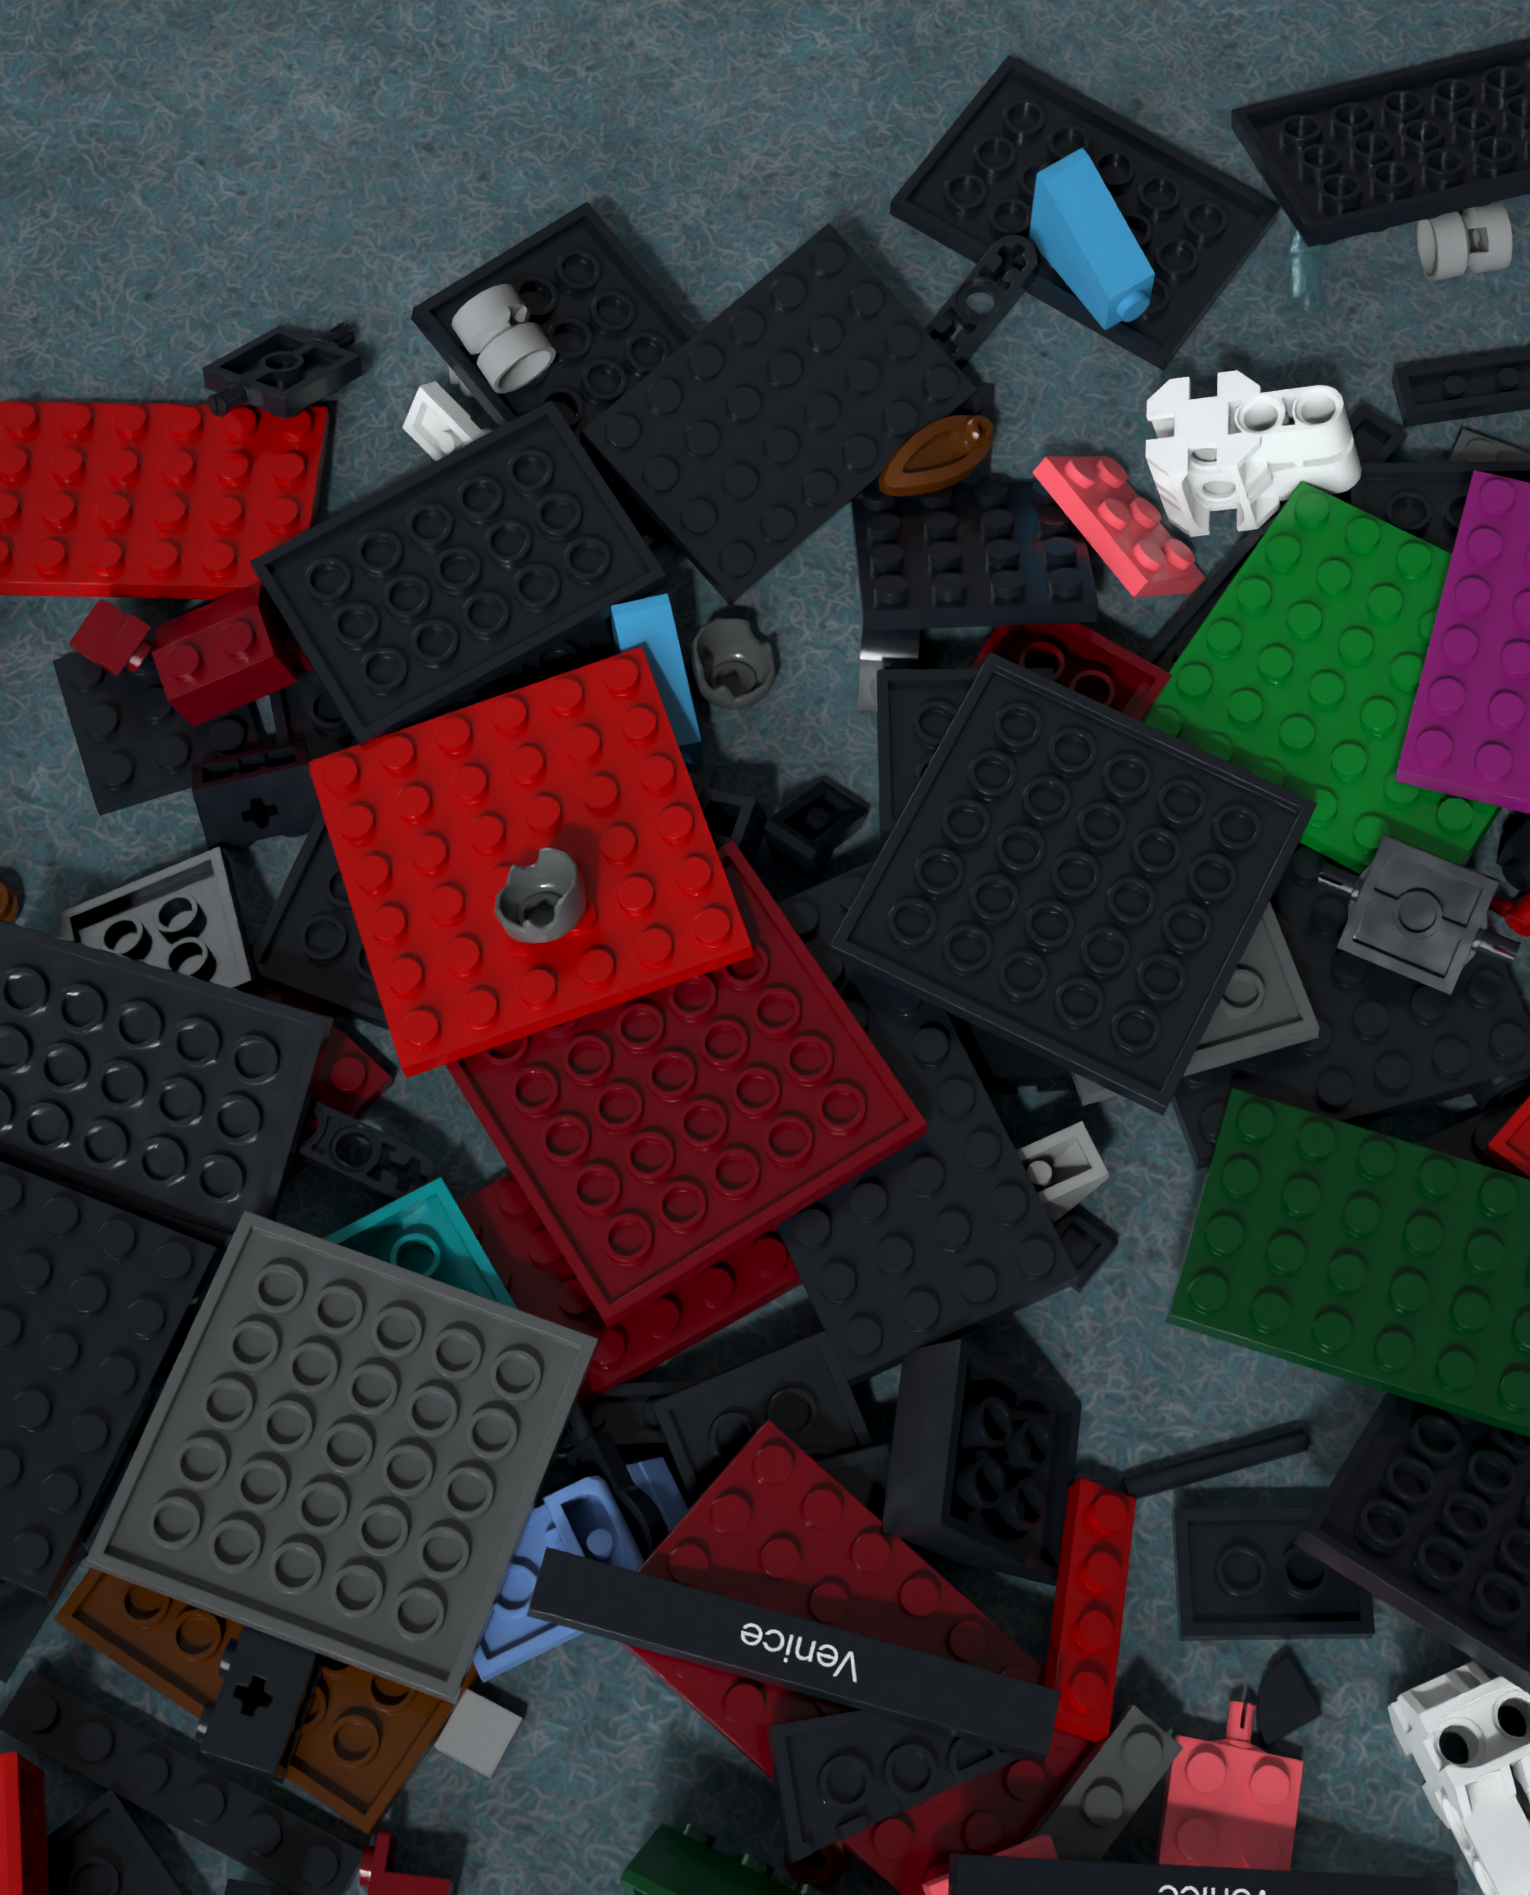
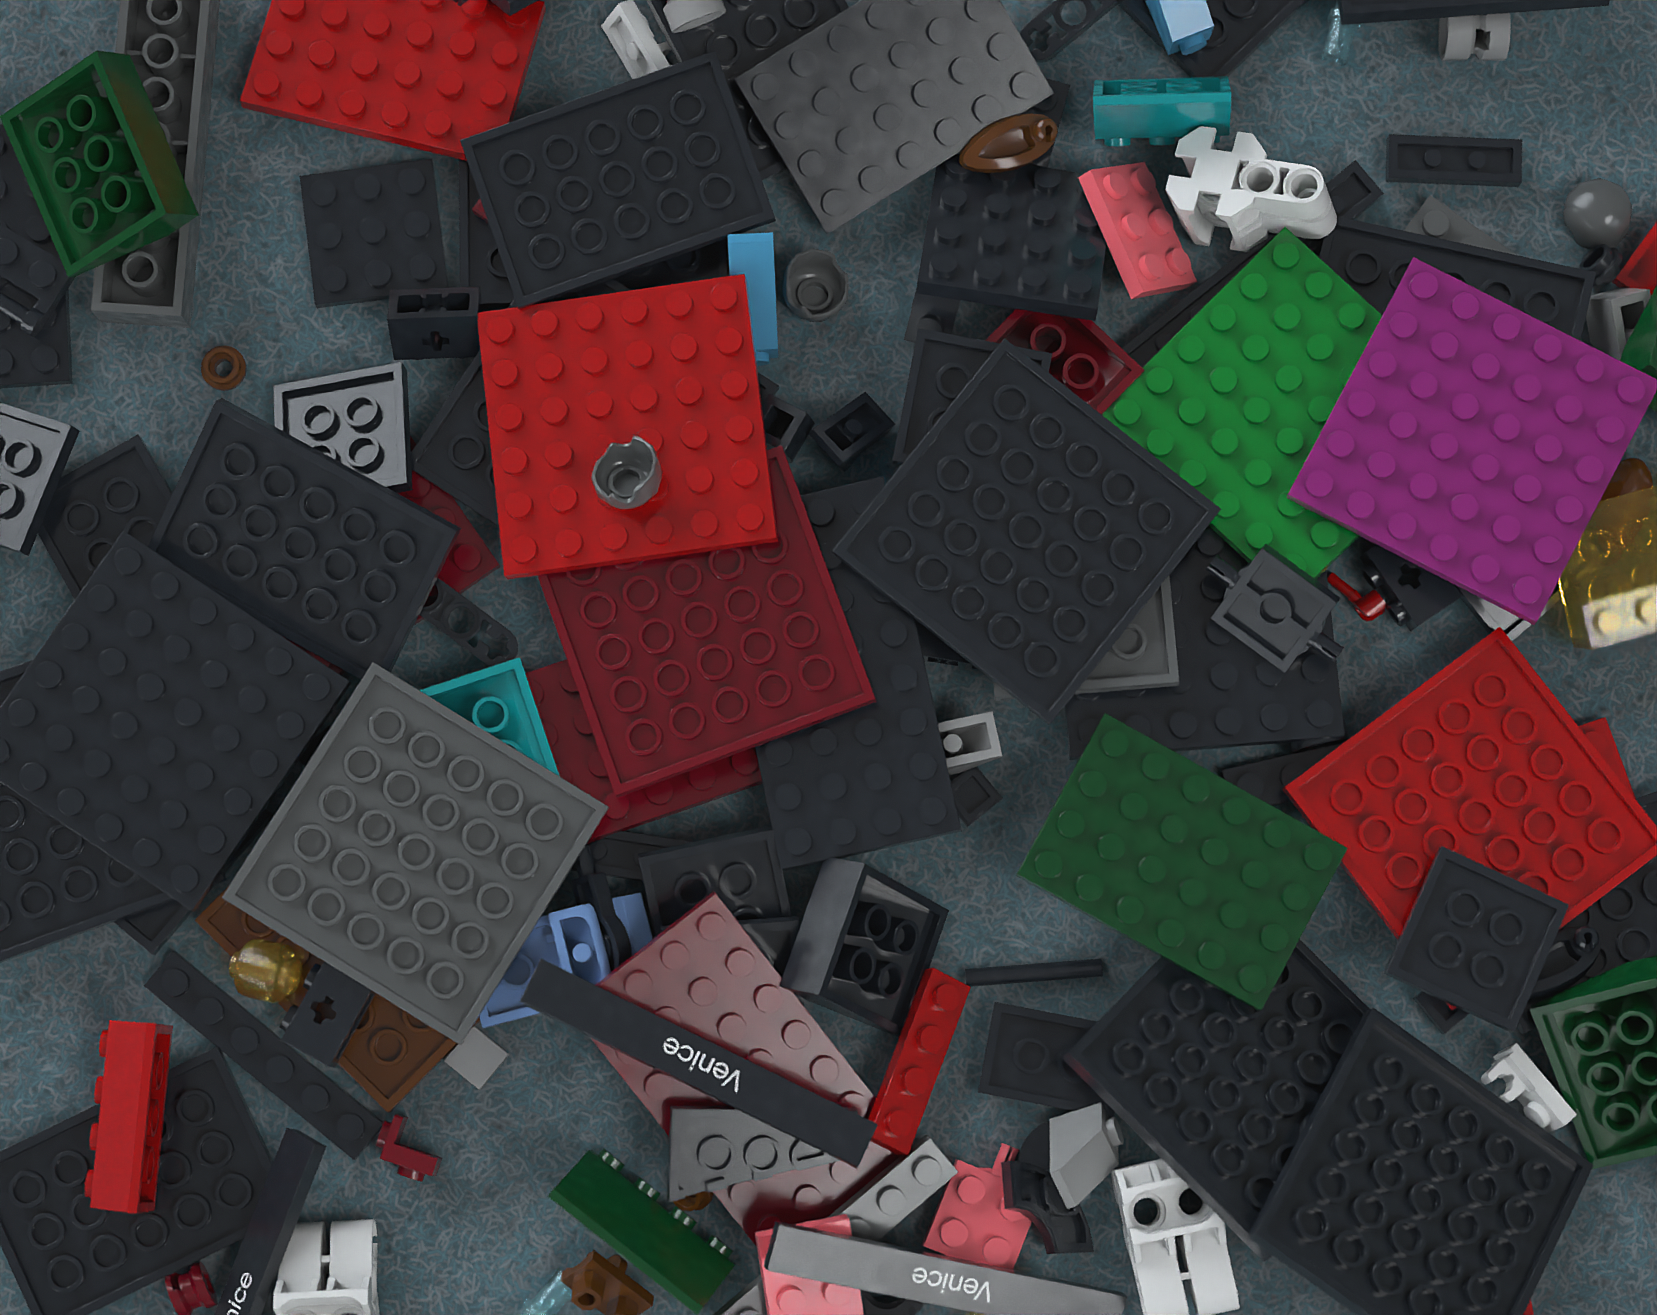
camera: 10 degrees right, 15 degrees up
dark red bracket [70,599,153,678] -> none
dark red slope [152,582,298,727] -> none
none -> clear yellow head [229,939,302,1003]
none -> black tile [1001,1161,1094,1254]
none -> light grey slope [1050,1102,1124,1209]
none -> teal slope [1093,76,1231,146]

